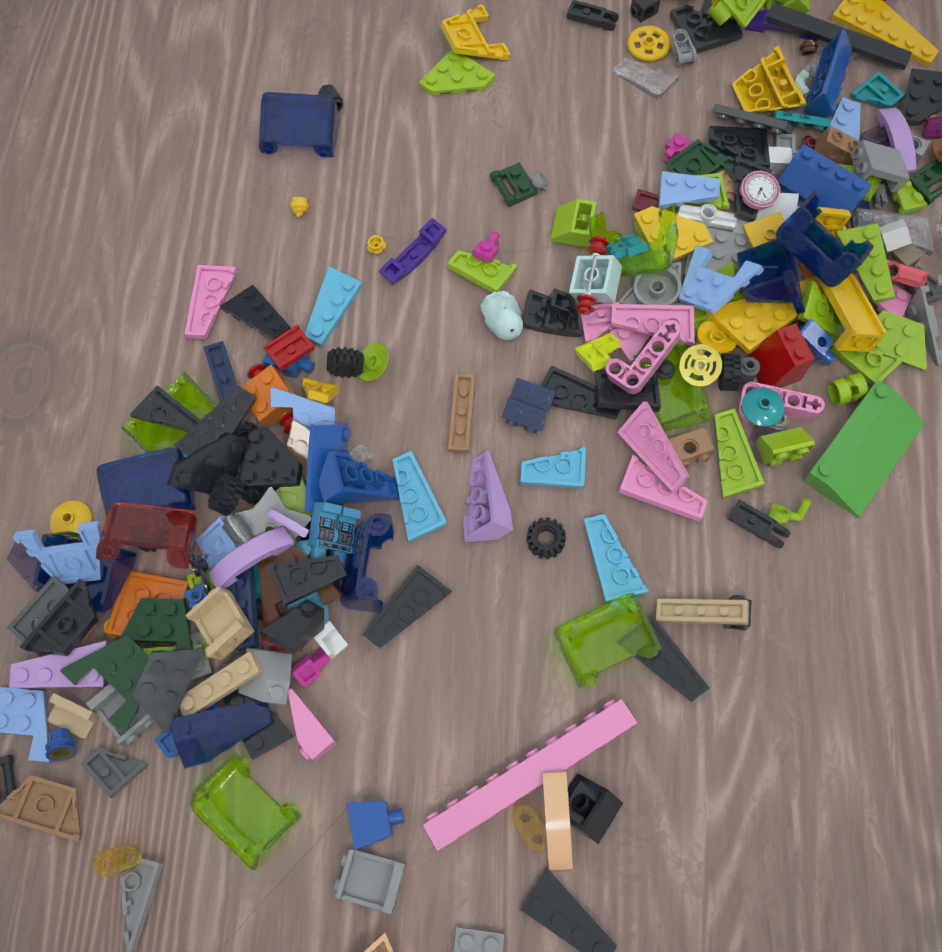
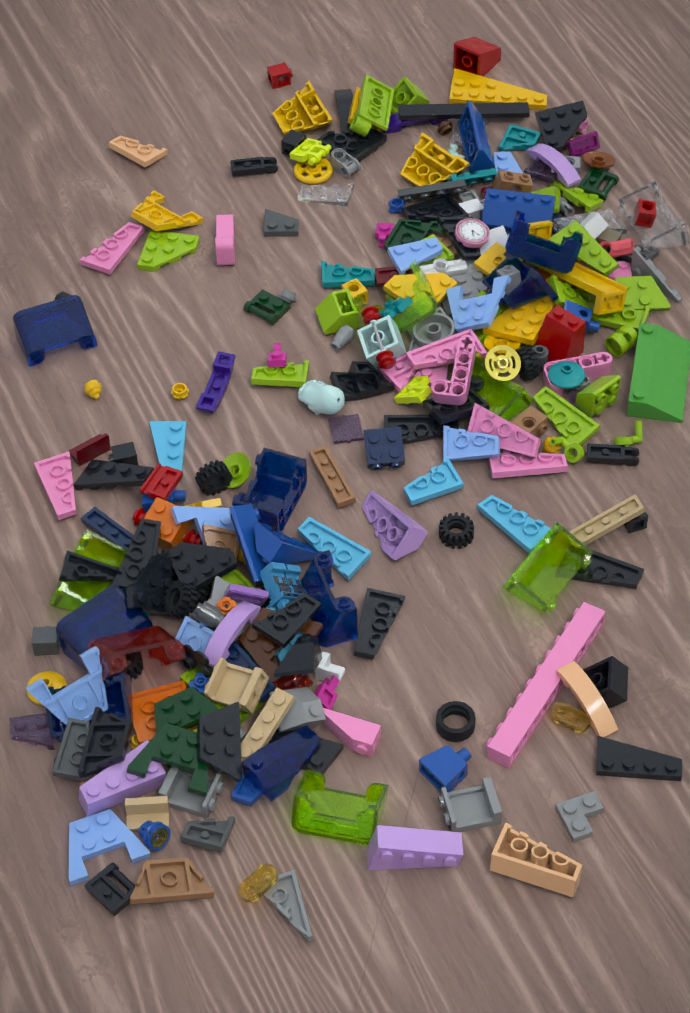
camera: 30 degrees left, 20 degrees down
light grey panel [850,140,910,193] -> none
none -> dark grey brick [32,626,63,656]
none -> dark red panel [69,433,111,466]
none -> bright pink wing [80,222,144,274]
none -> black brick [109,442,138,465]
none -> bright pink beam [215,214,235,266]
none -> orange plate [216,597,236,616]
none -> clear blue windscreen [232,447,307,532]
none -> dark grey wing [264,209,299,237]
none -> neon yellow plate [289,138,332,166]
none -> teal wing [321,261,375,288]
none -> clear purple piece [328,414,364,444]
none -> light grey cone [330,325,355,351]
none -> yellow brick [342,278,368,308]
none -> lavender wedge [367,825,463,870]
none -> blue plate [388,198,405,213]
none -> black tyre [436,701,476,742]
none -> light blue wing [443,425,500,462]
none -> light grey brick [496,265,523,296]
none -> yellow plate [542,436,562,454]
none -> lime plate [549,436,584,463]

